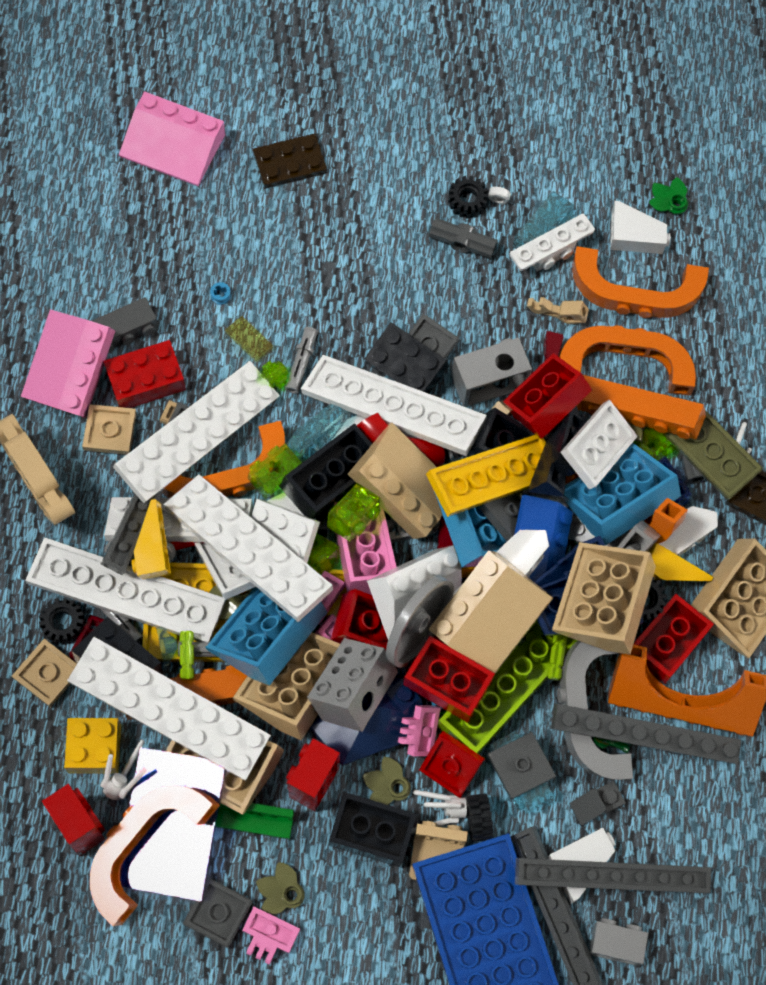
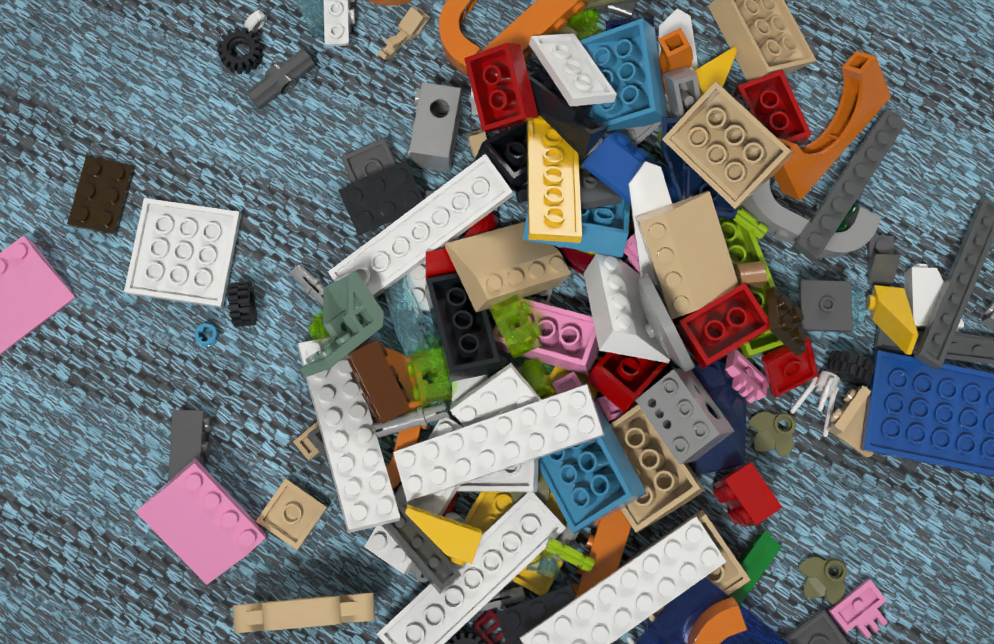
camera: 55 degrees left, 10 degrees up
red brick [104,340,186,408] -> none
clear yellow tile [225,316,273,362] -> none
black brick [329,792,417,868] -> none
dark red slope [544,331,564,362] -> none
none -> white plate [124,198,241,308]
none -> black tyre [227,281,257,327]
none -> sand green bracket [300,270,384,378]
none -> reddish brown wedge [341,340,410,424]
none -> light grey pin [371,402,449,439]
none -> medium nougat brick [733,261,768,289]
none -> dark brown plate [765,286,807,356]
none -> yellow slope [866,285,918,355]

